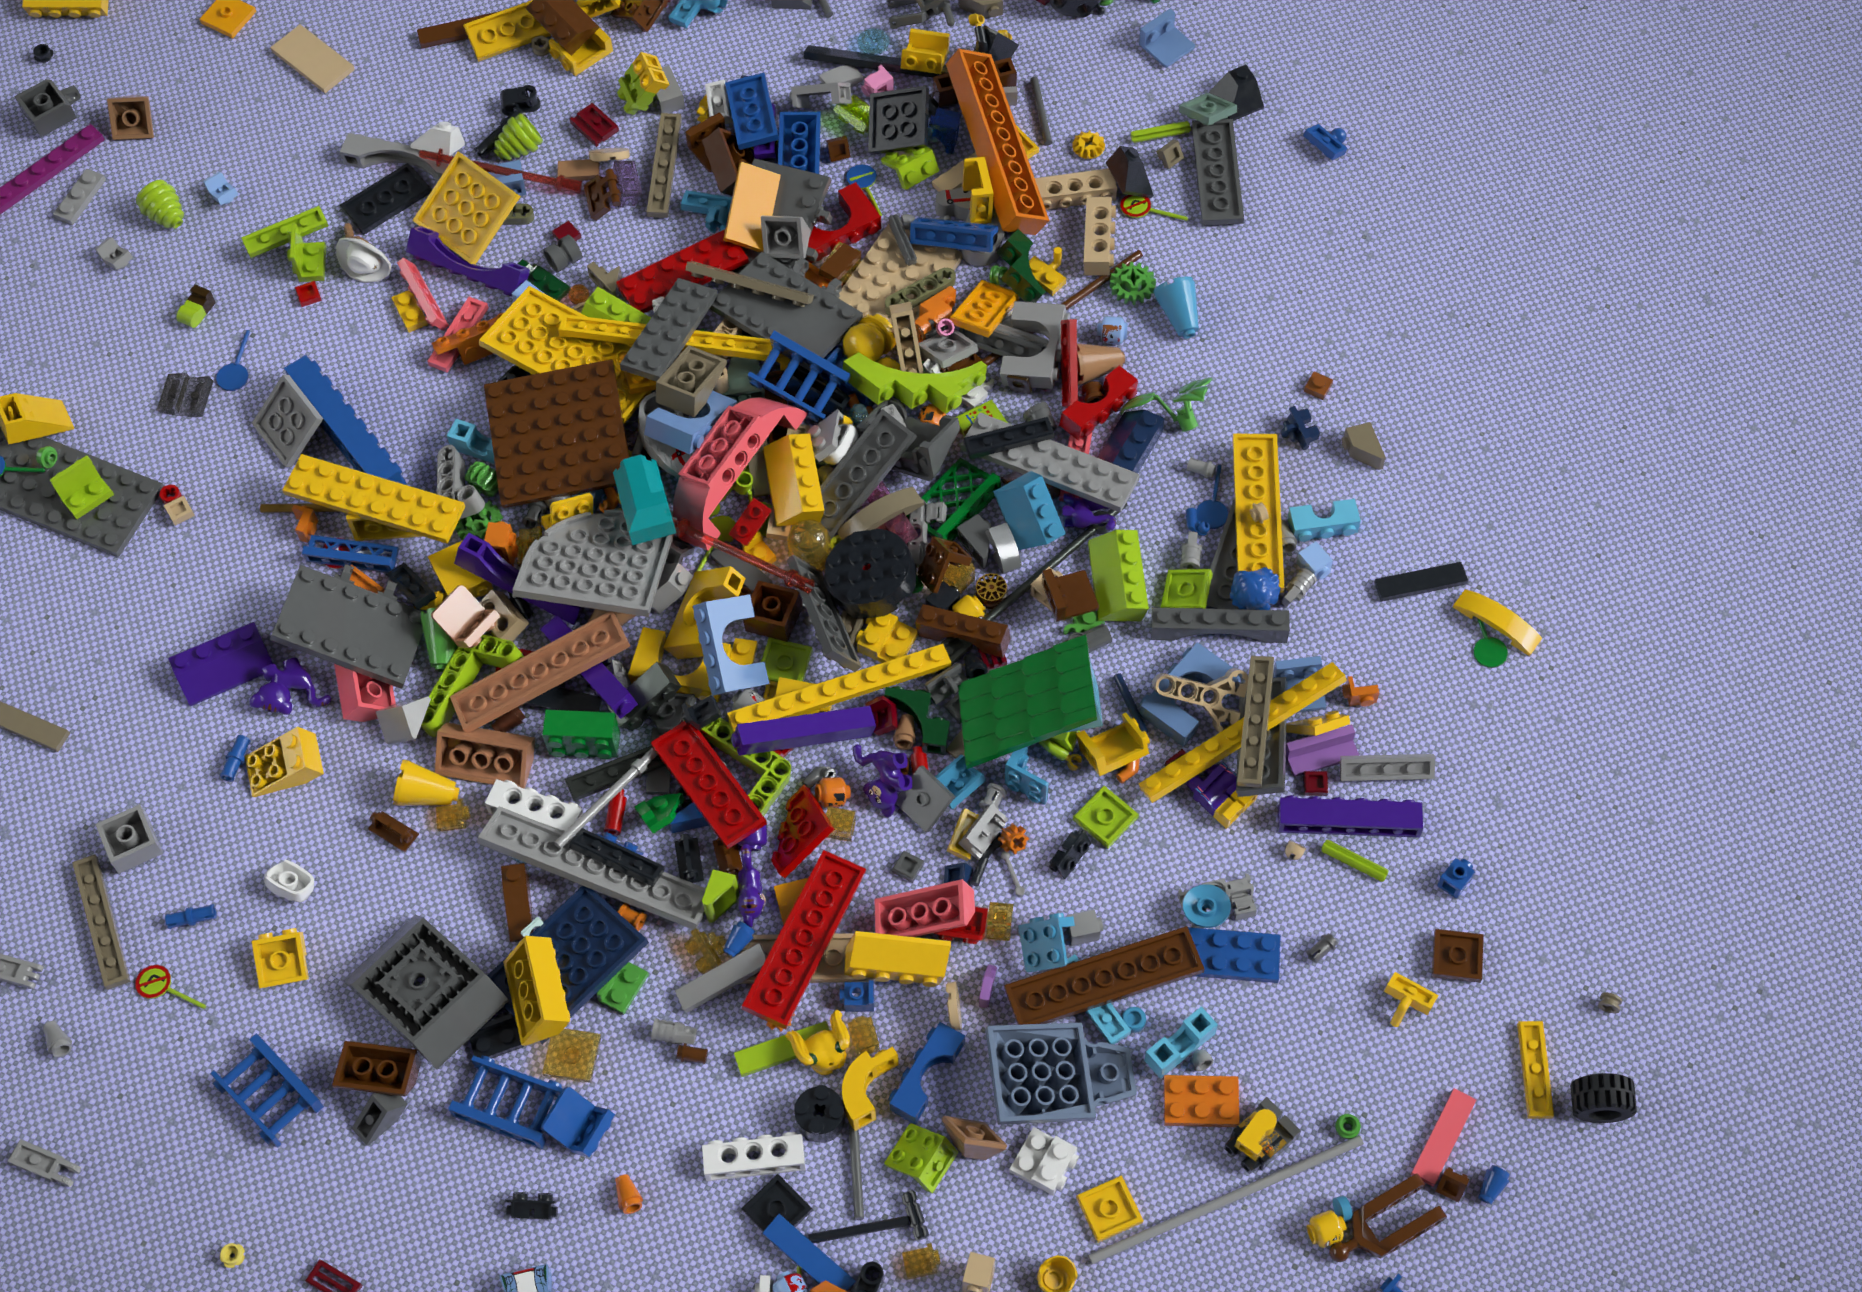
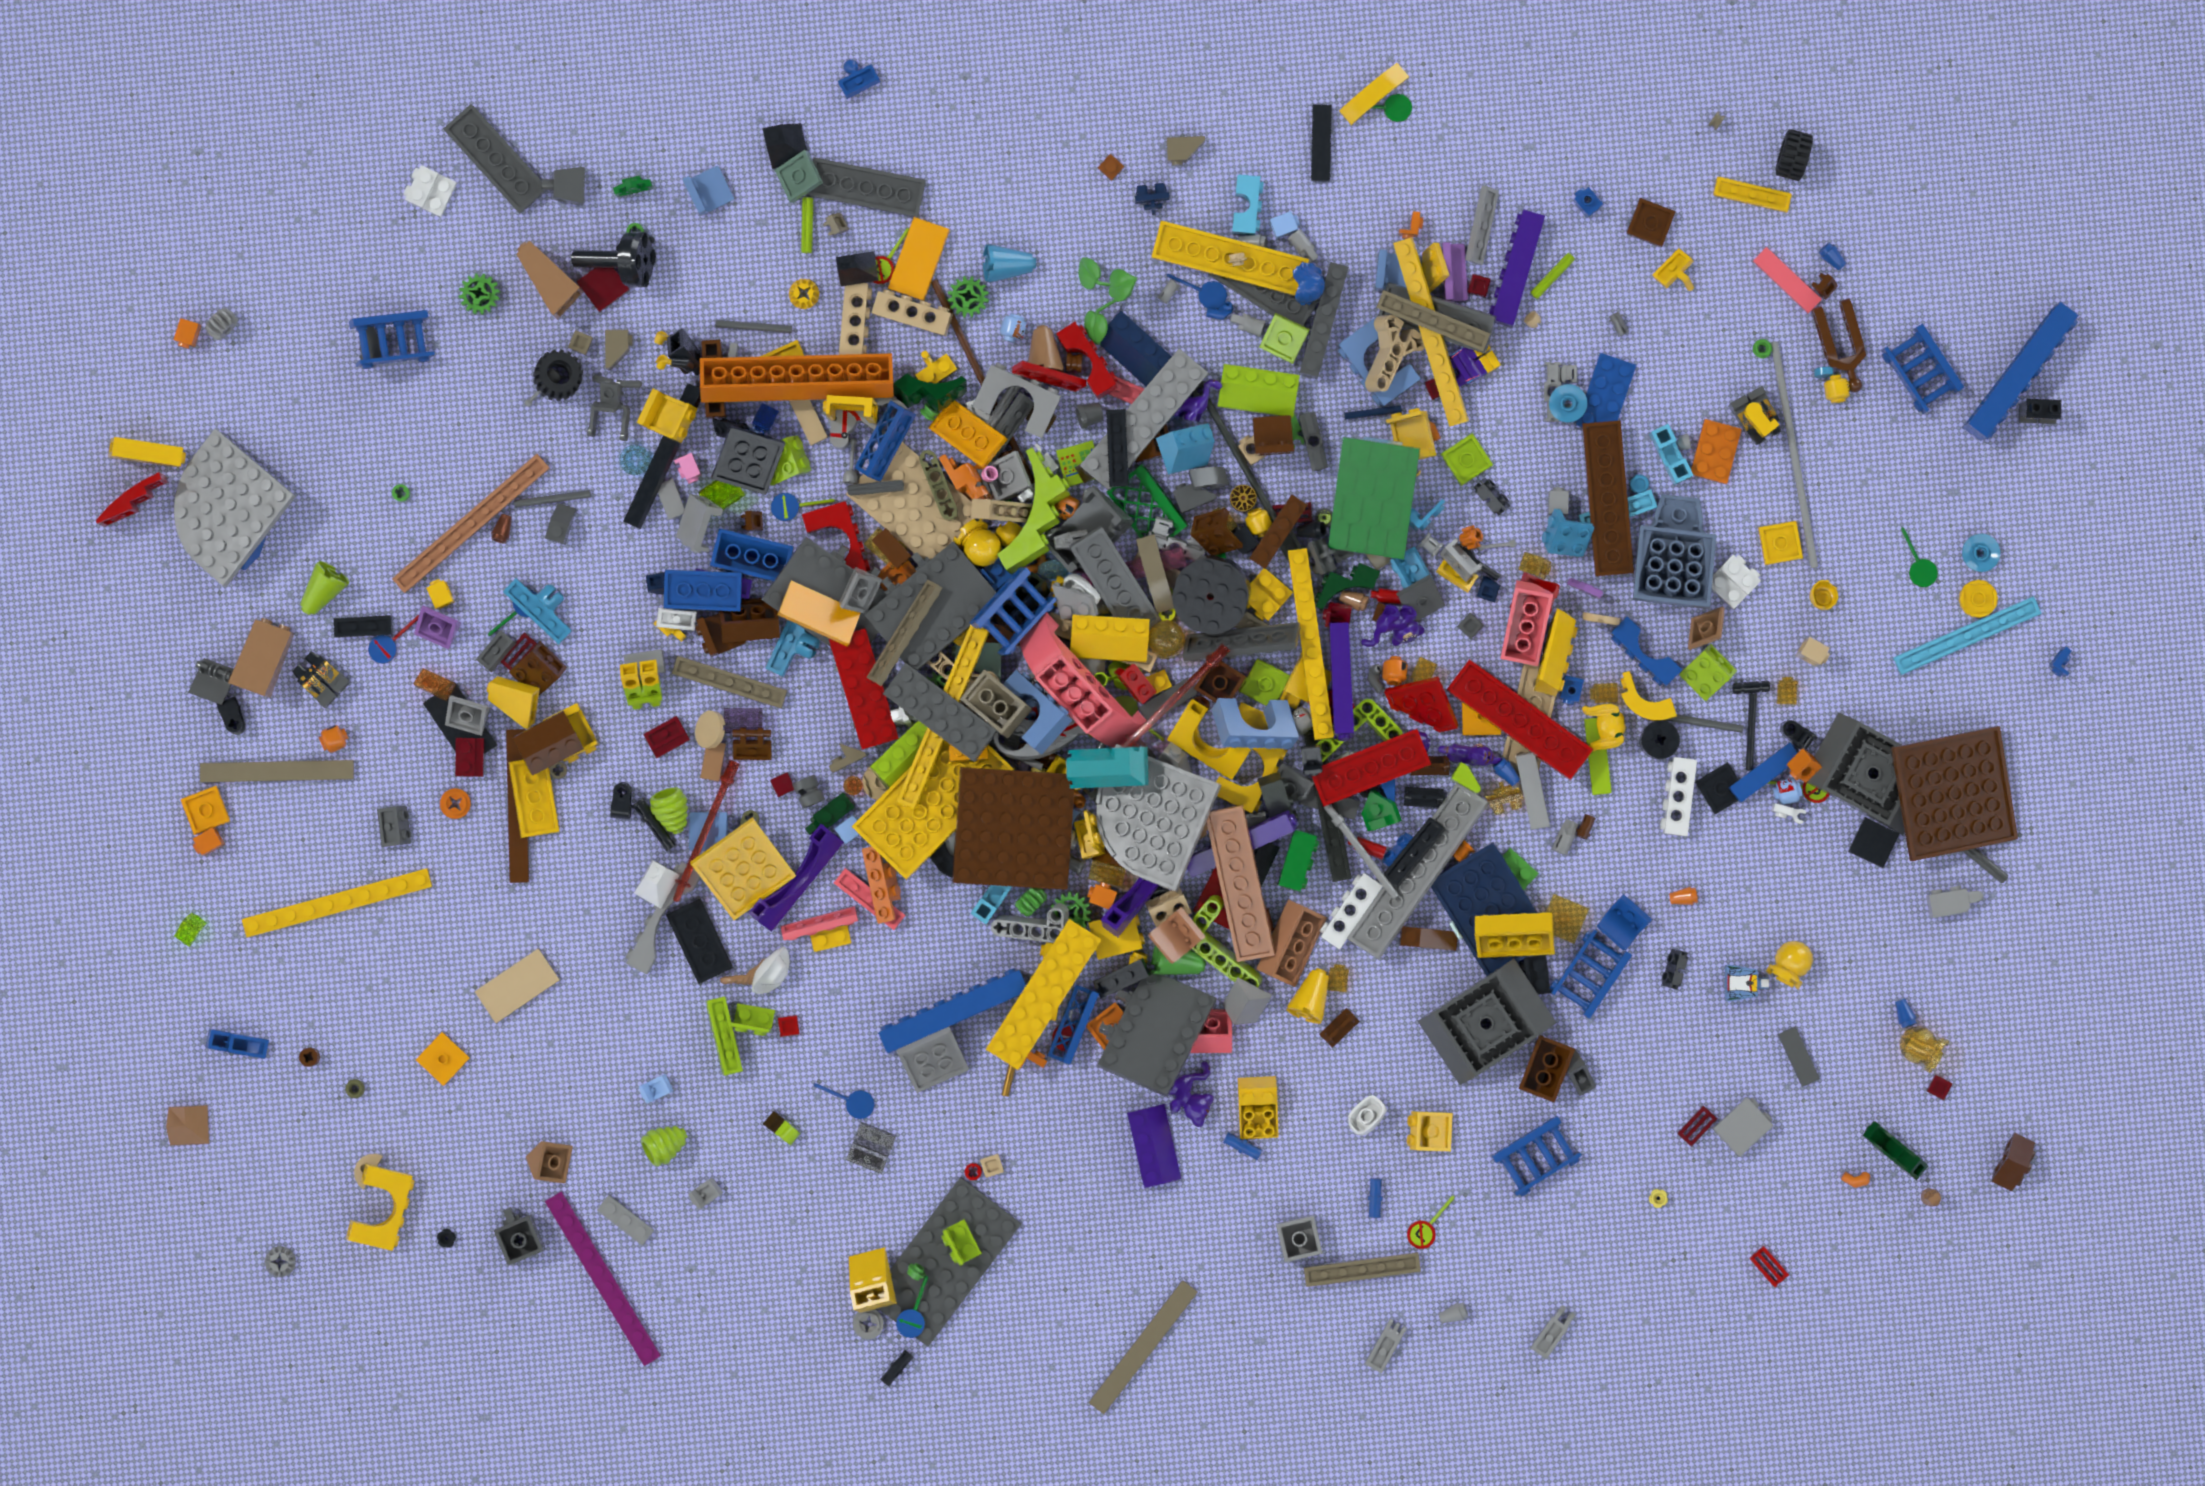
camera: 75 degrees left, 25 degrees up
none -> light orange tile [888,217,950,301]

